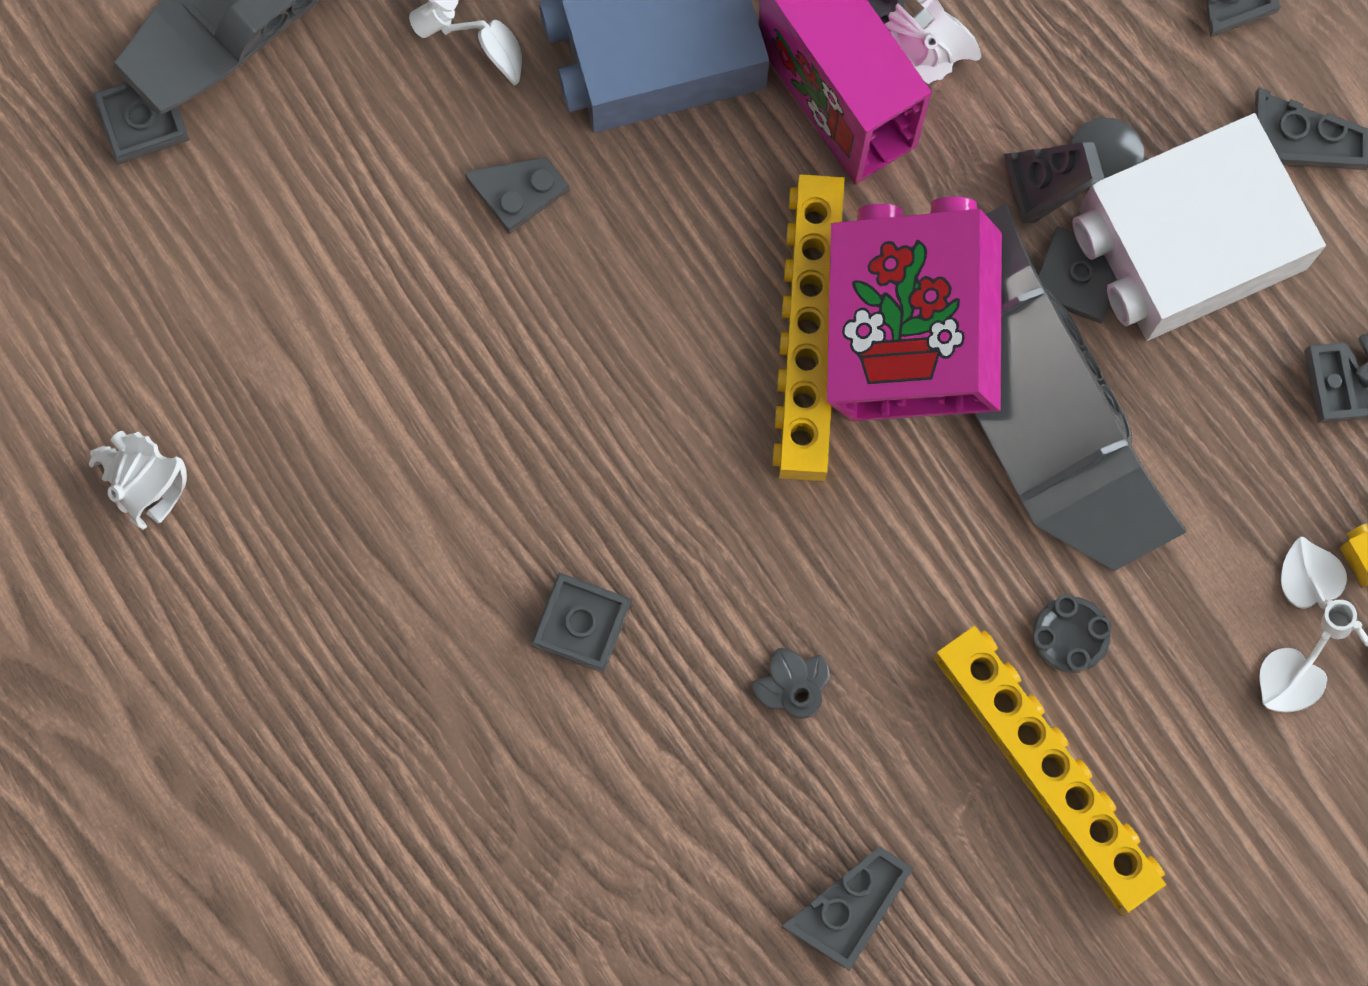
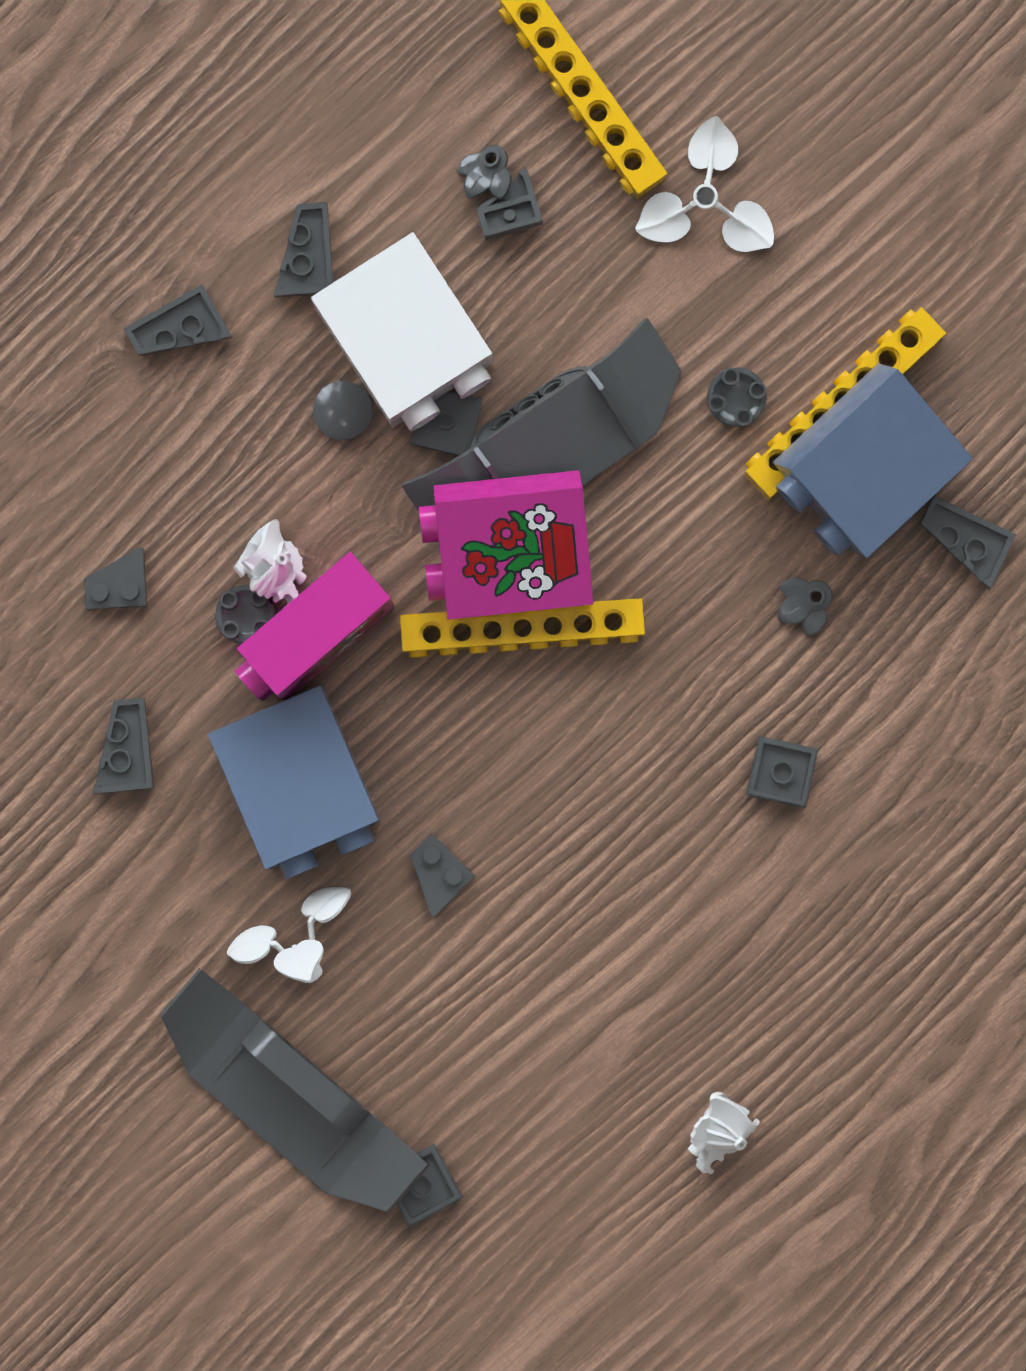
camera: 95 degrees left, 10 degrees up
dark grey wing [1004,142,1104,223] -> none
none -> sand blue brick [772,363,973,558]

